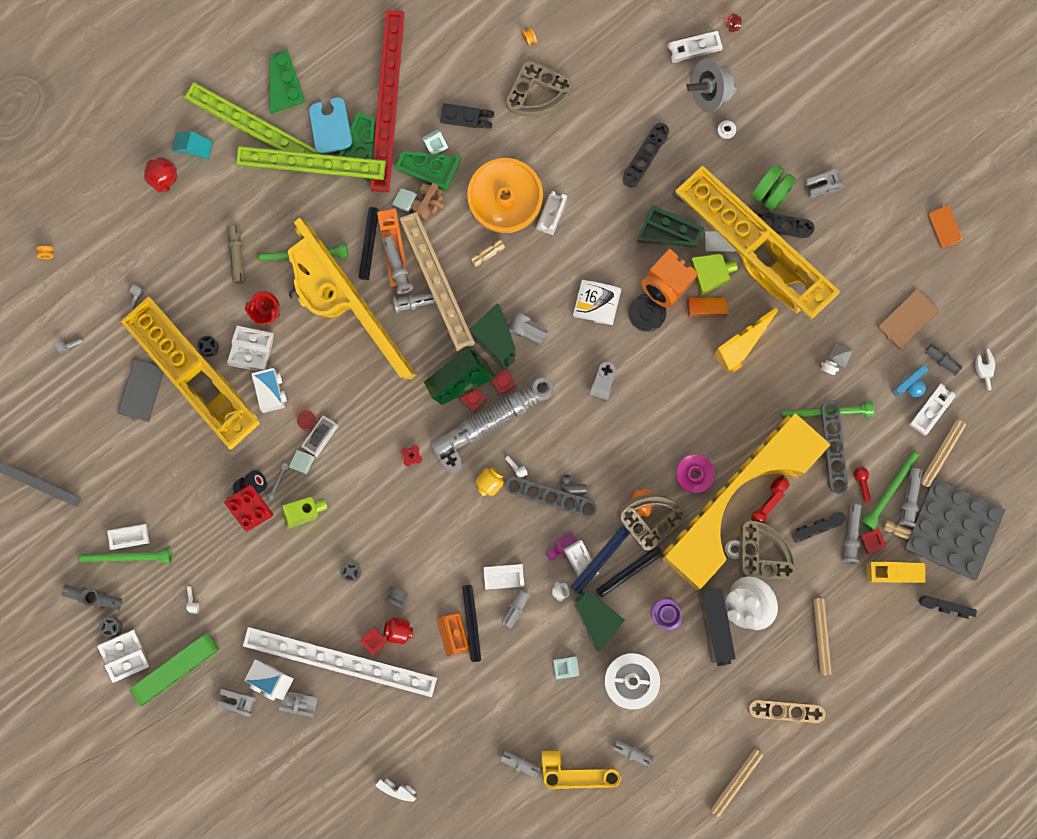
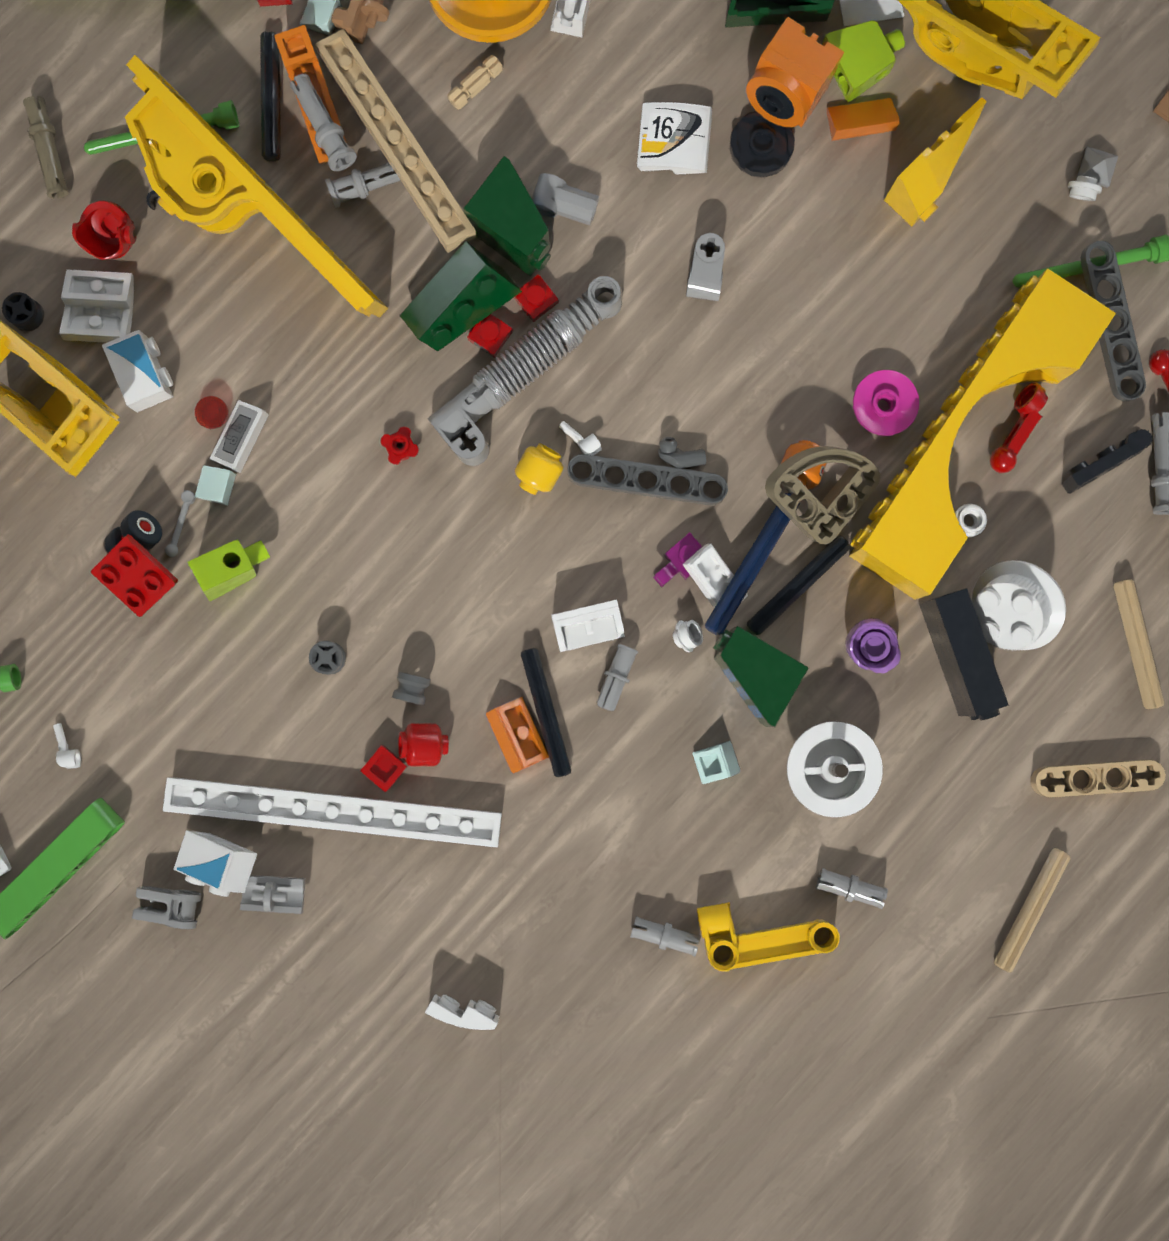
camera: 10 degrees left, 5 degrees up
dark tan beam [739,521,796,580] -> none

